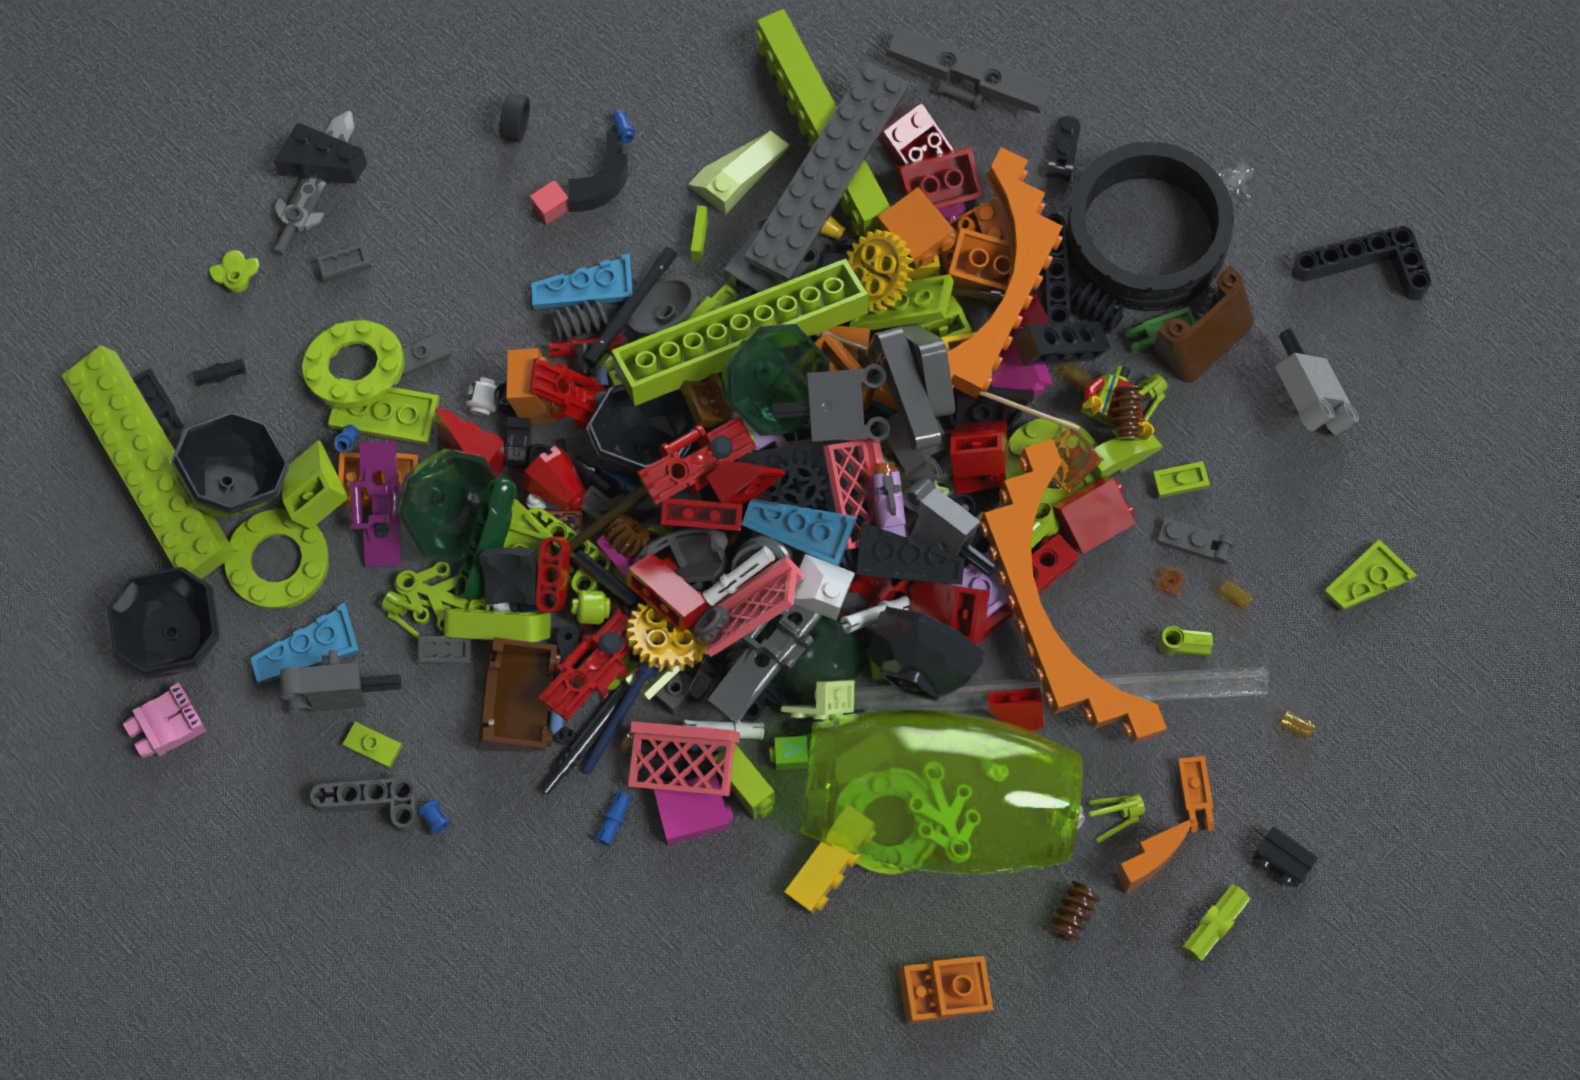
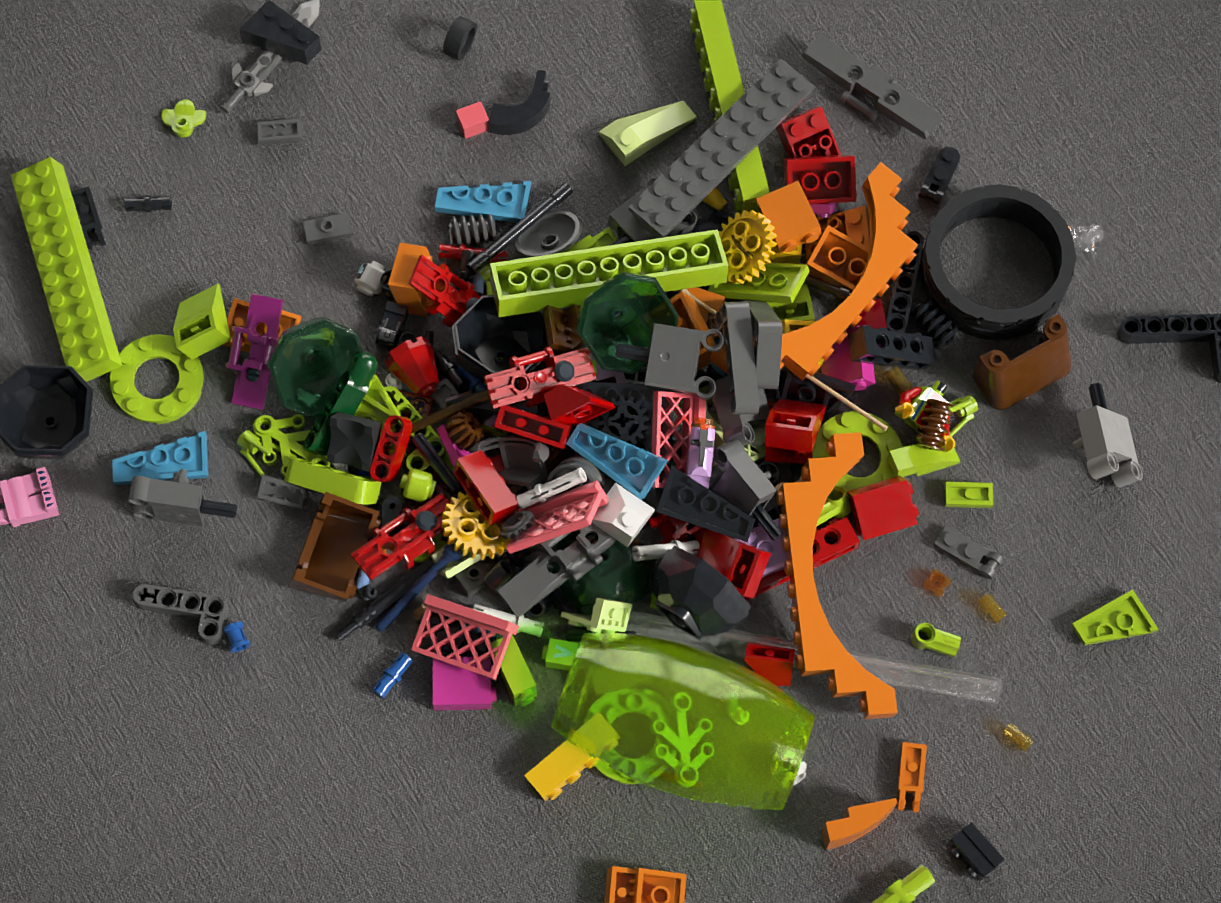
camera: 10 degrees right, 0 degrees up
black rock [171,412,290,517] -> none
lime plate [302,320,405,409] -> none
lime plate [328,378,440,445] -> none
blue pin [334,425,359,453] -> none
lime plate [342,722,403,769] -> none
red slope [435,407,505,488] -> none
blue pin [611,110,635,143] -> none
lime tile [691,205,708,262] -> none
reddish brown piece [1047,880,1101,942] -> none
clear yellow tile [1052,427,1104,496] -> none
lime plant [1088,794,1145,843] -> none
bright green hinge [1124,307,1196,353] -> none

